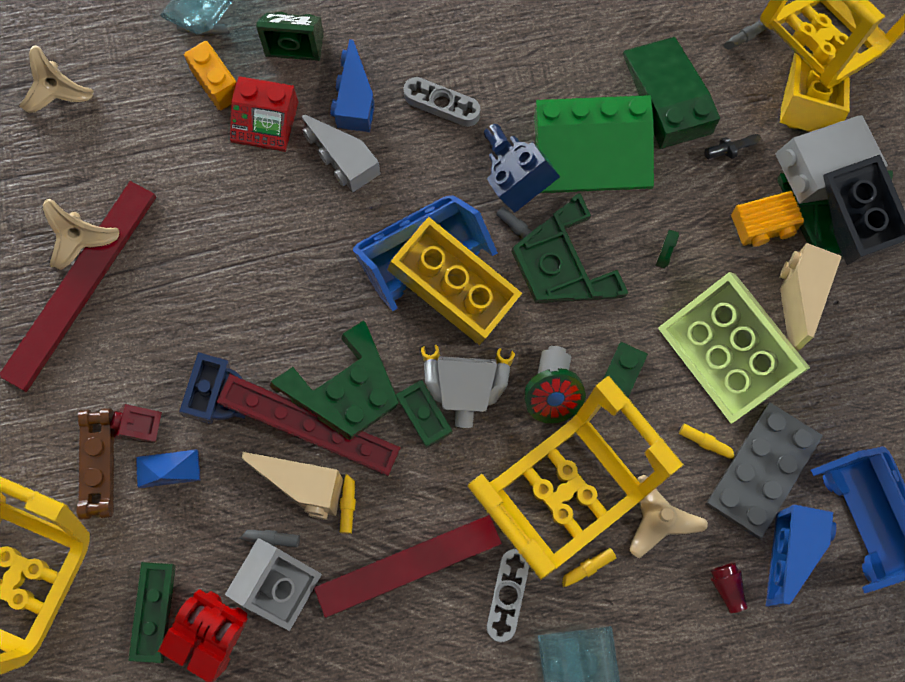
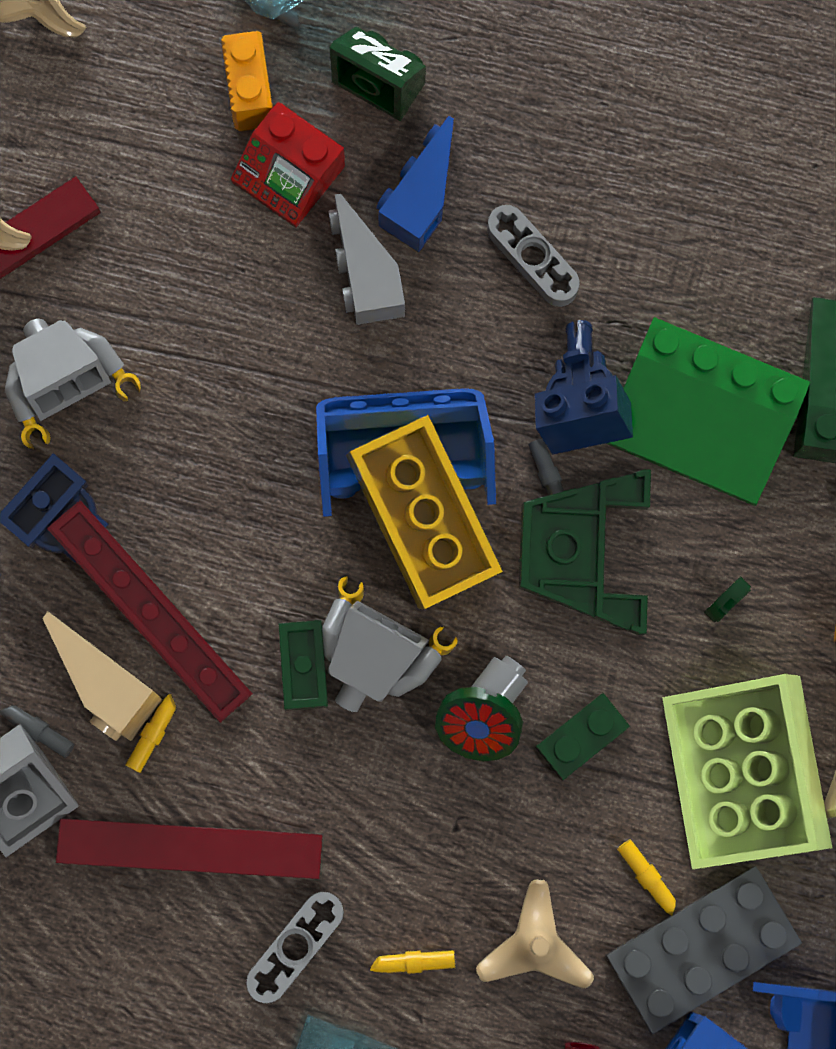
camera: 20 degrees right, 5 degrees up
dark green wing [270,320,399,440] -> none
yellow windscreen [467,376,684,580] -> none
none -> light grey torso [5,319,141,450]

